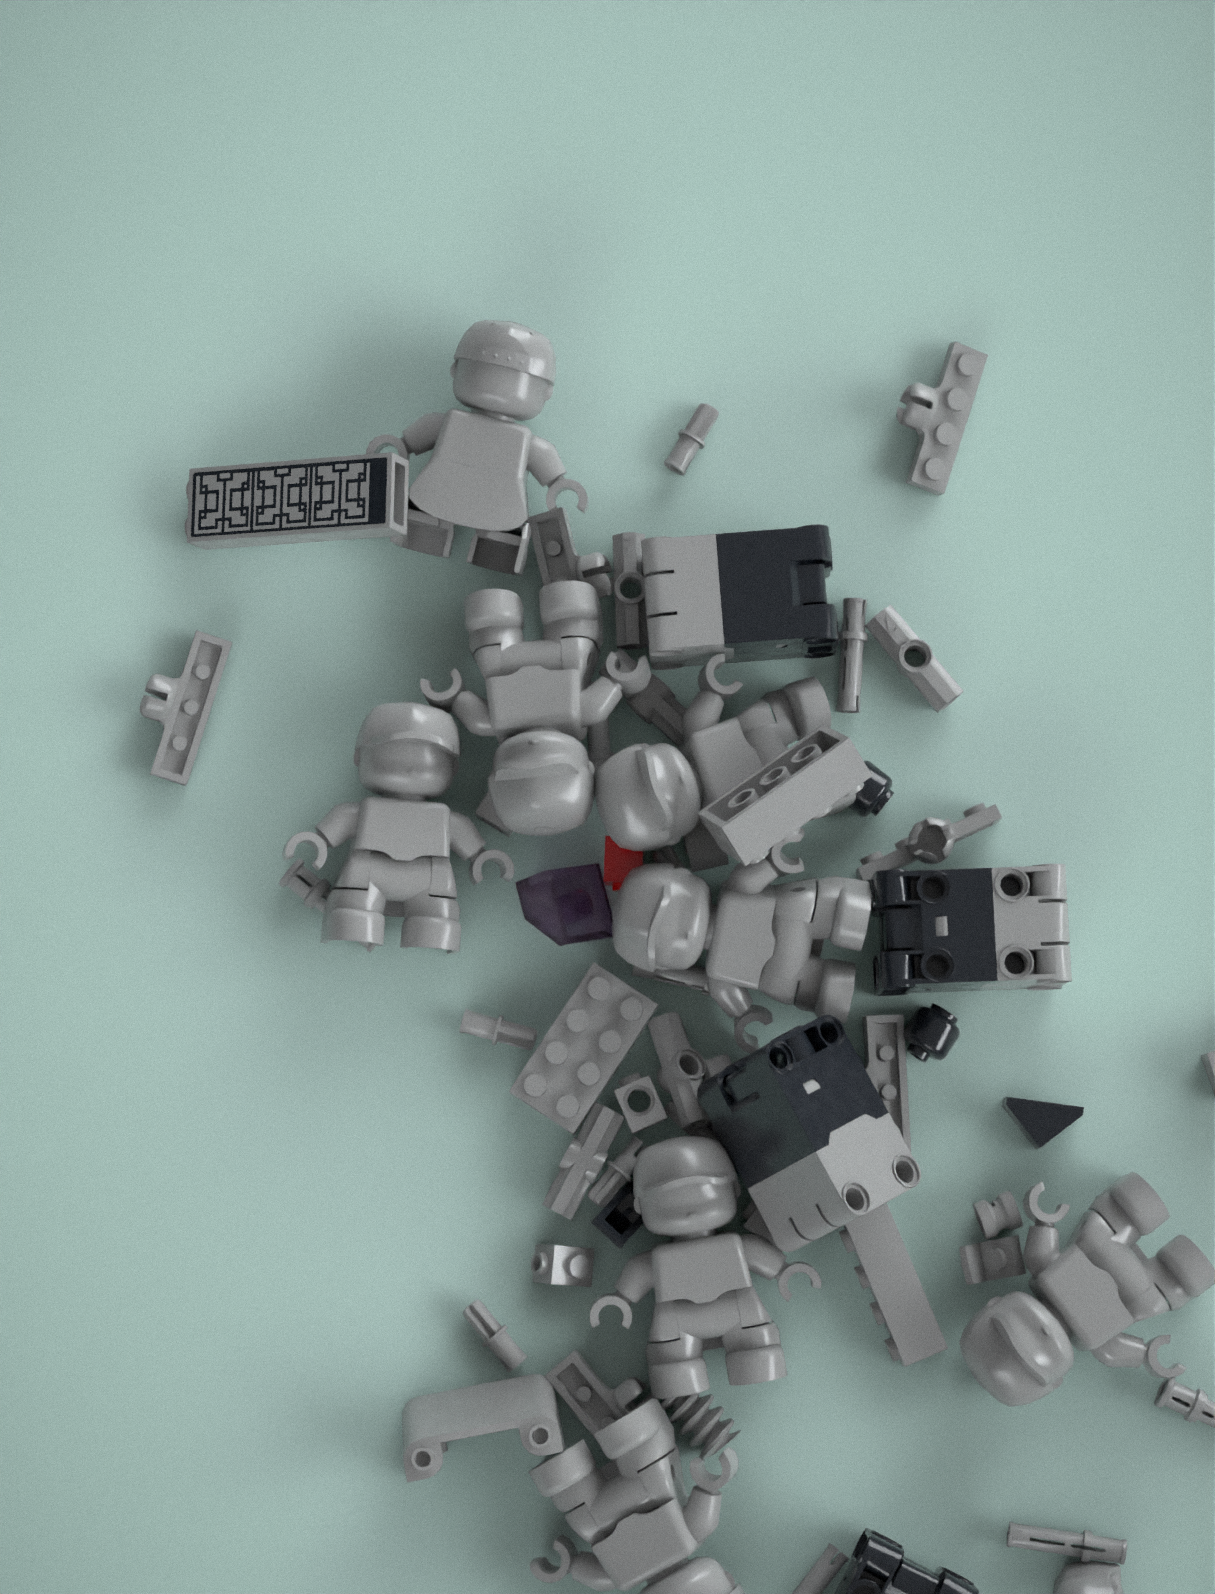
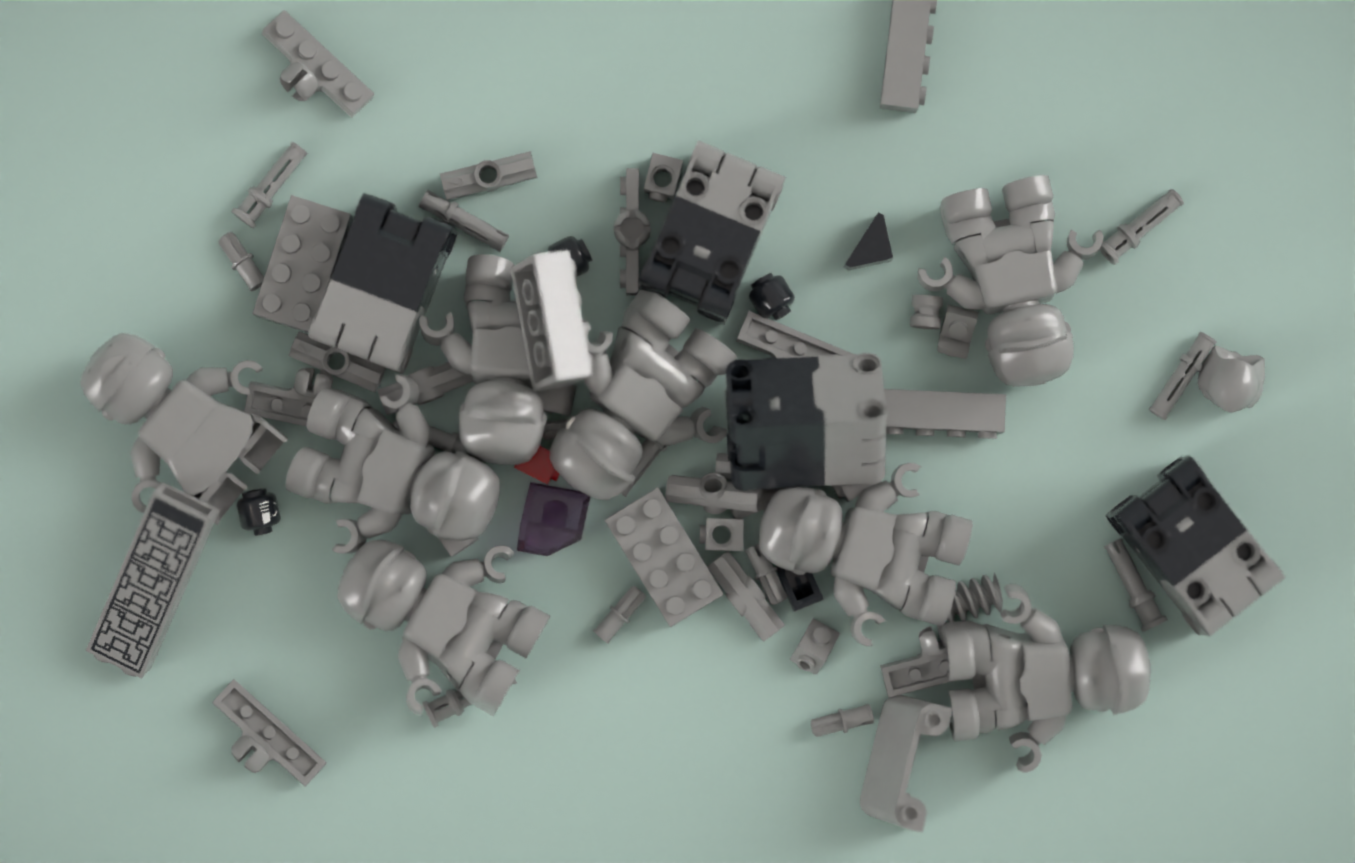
camera: 70 degrees left, 5 degrees up
none -> light grey pin [231,141,308,229]
none -> black head [237,488,281,536]
none -> light grey brick [252,195,354,333]
none -> light grey brick [644,153,683,203]

